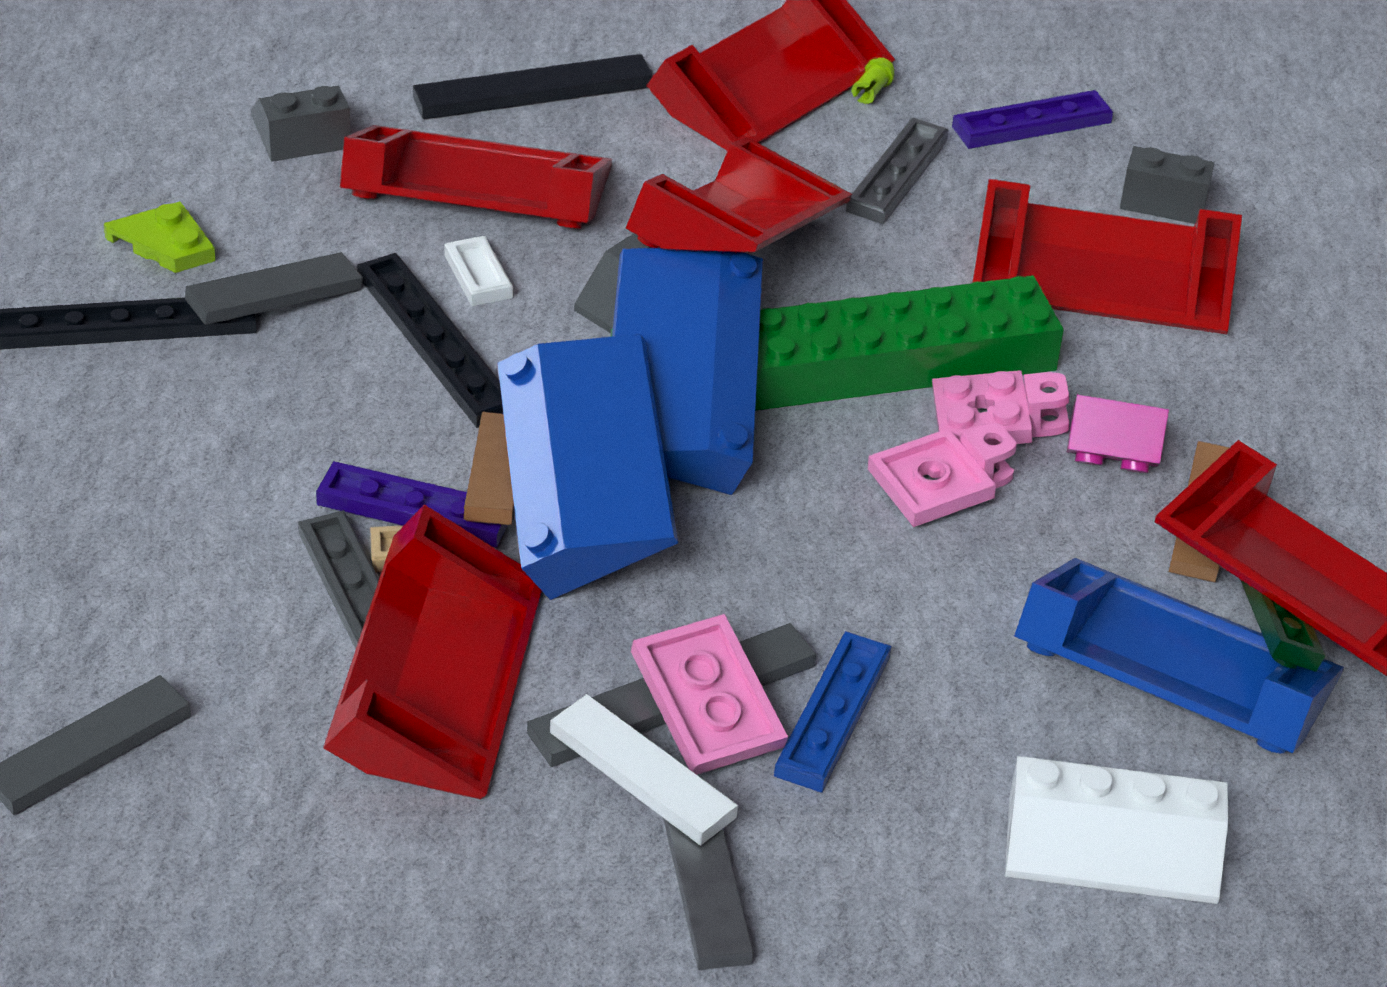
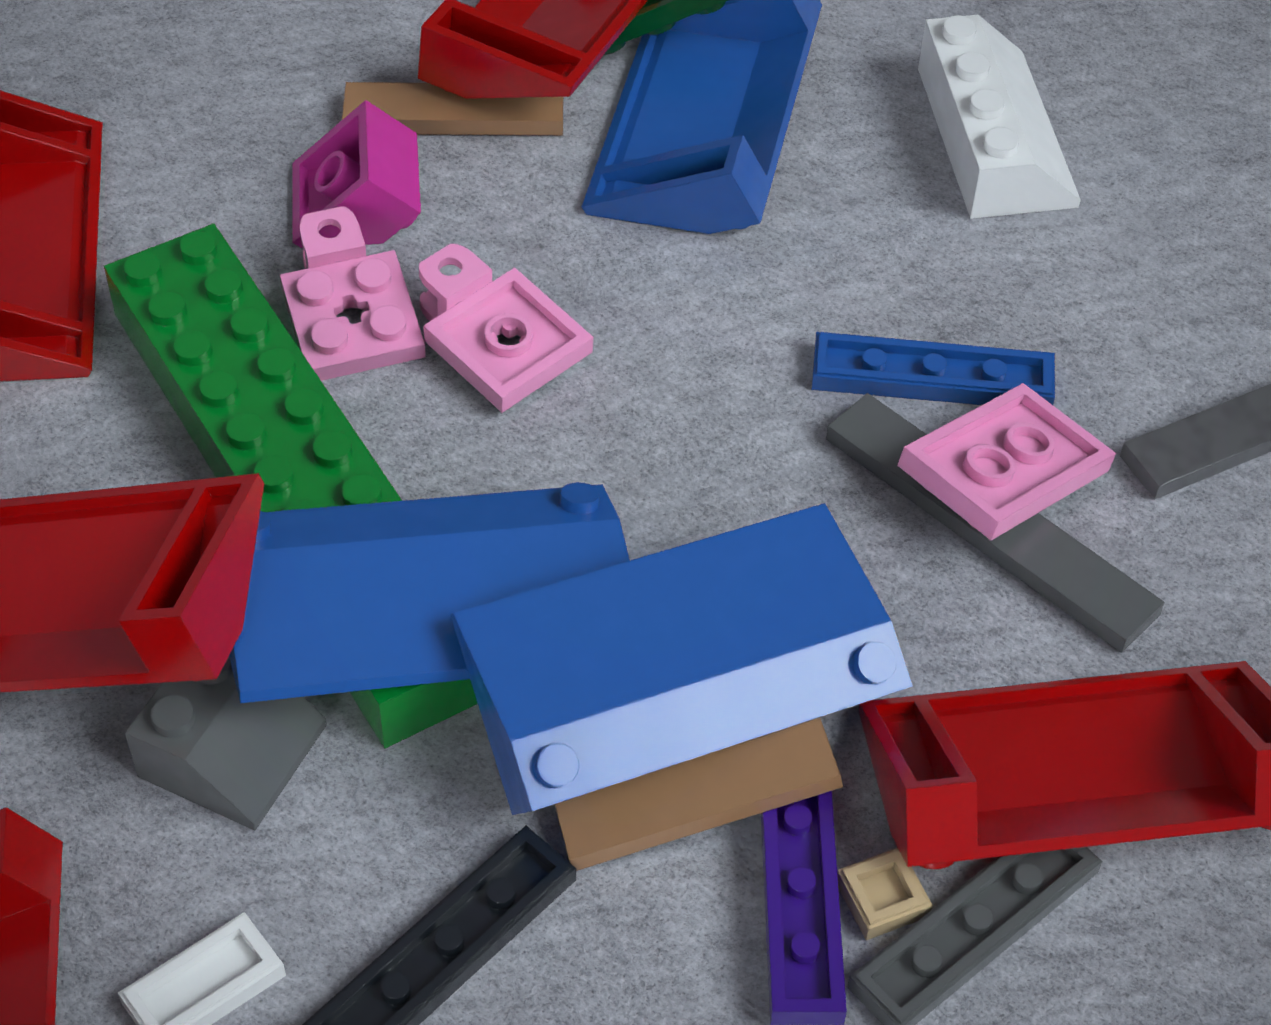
camera: 105 degrees left, 10 degrees up
white tile [550,694,738,846] -> none

